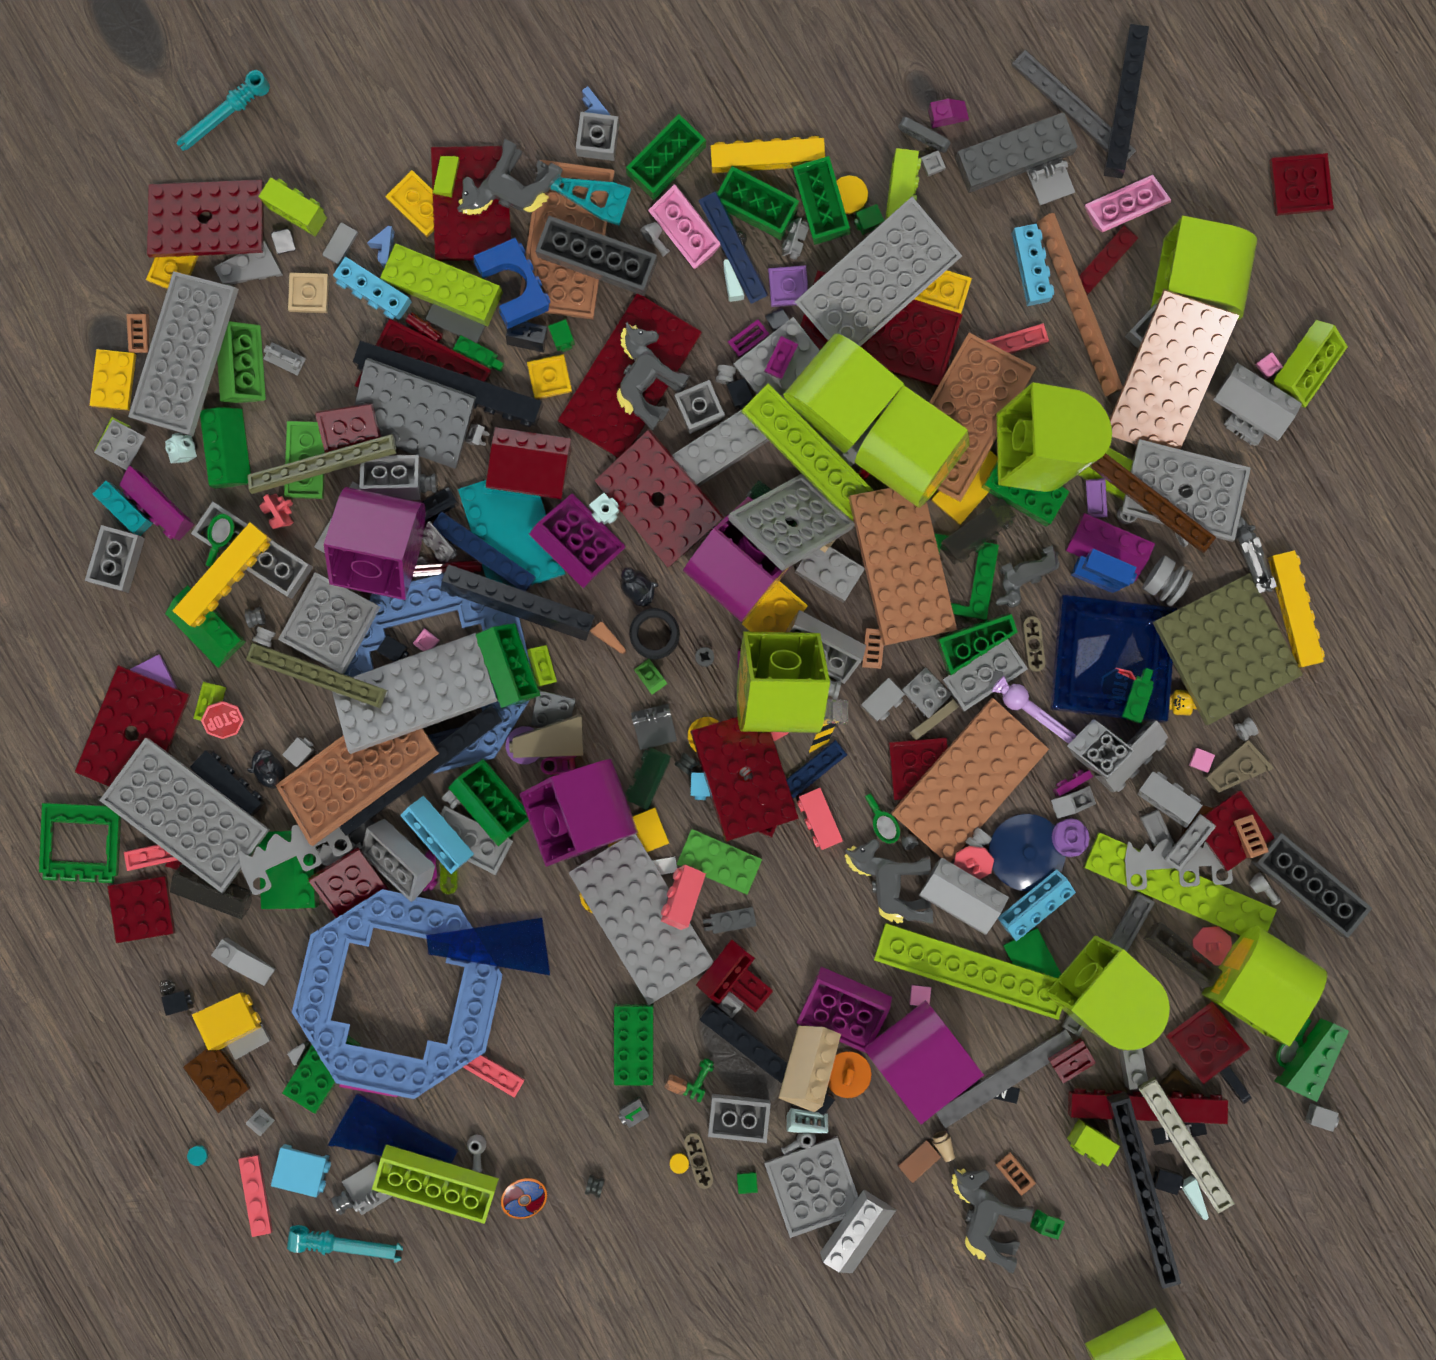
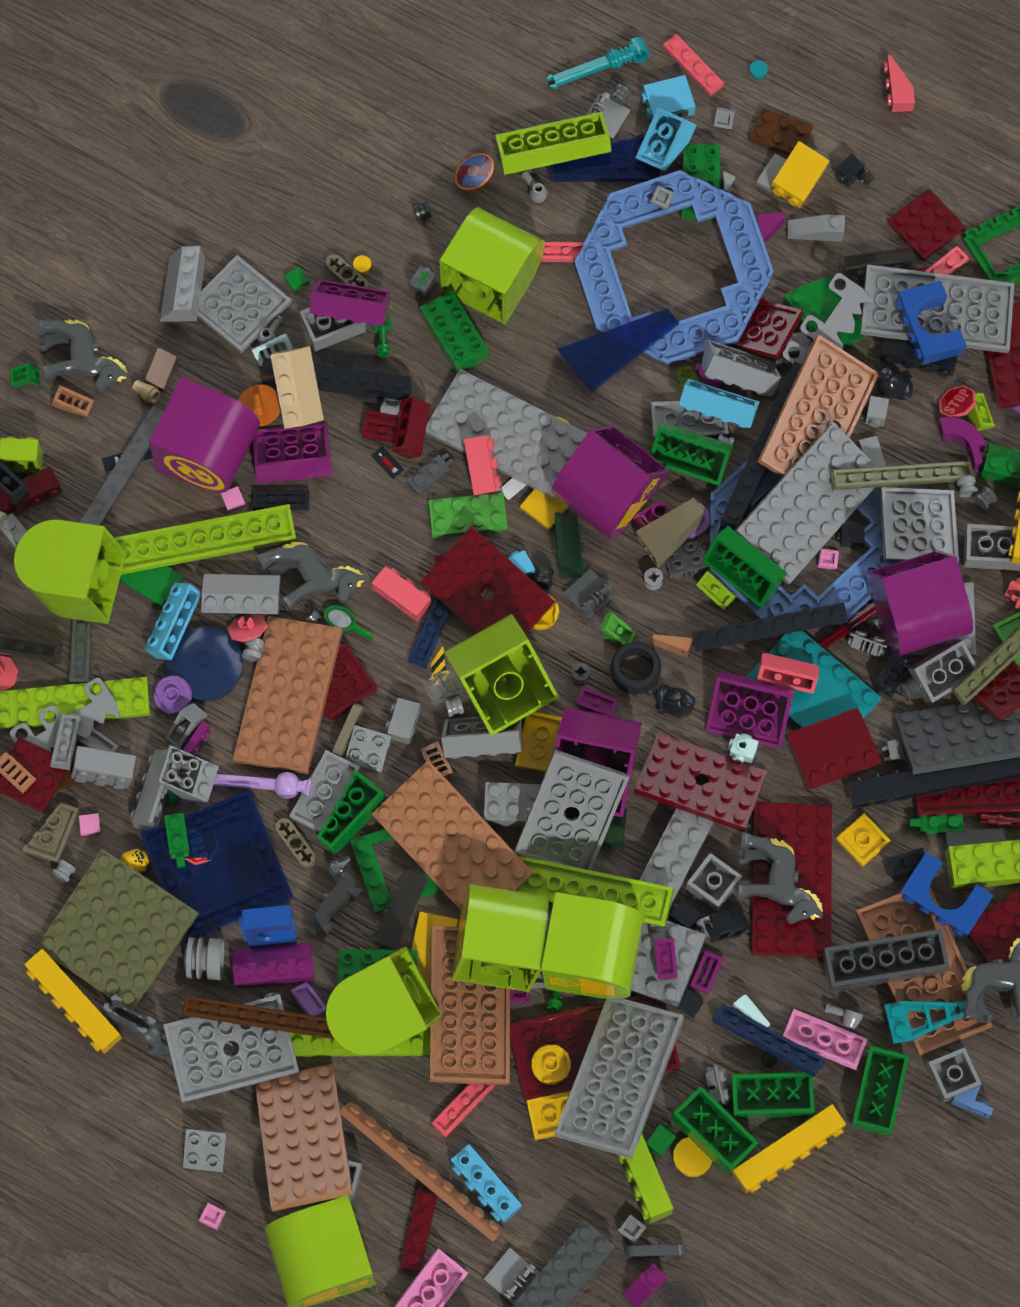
camera: 155 degrees right, 15 degrees down
dark blue plate [432,512,536,592] -> none
green brick [548,319,575,352] -> none
nougat slope [664,1074,687,1095] -> none
medium lavender tile [768,265,808,307] -> none
dark red plate [1048,1038,1096,1084] -> none
light grey slope [1213,363,1302,441] -> none
lime slope [1274,320,1348,408] -> none
none -> black tile [252,490,310,511]
none -> magenta slope [309,279,391,326]
none -> black sticker [371,446,404,479]
none -> lime brick [439,207,545,325]
none -> yellow tile [531,1044,571,1085]
none -> magenta plate [575,686,618,716]
none -> medium azure slope [635,108,697,171]
none -> light grey wheel [644,568,663,591]
none -> light grey tile [650,186,675,211]
none -> black hinge [705,908,750,943]
none -> magenta slope [756,213,786,244]
none -> coral brick [757,653,819,694]
none -> light grey tile [858,436,886,467]
none -> coral slope [883,55,915,112]
none -> blue arch [895,281,967,365]
none -> magenta arch [937,417,986,471]

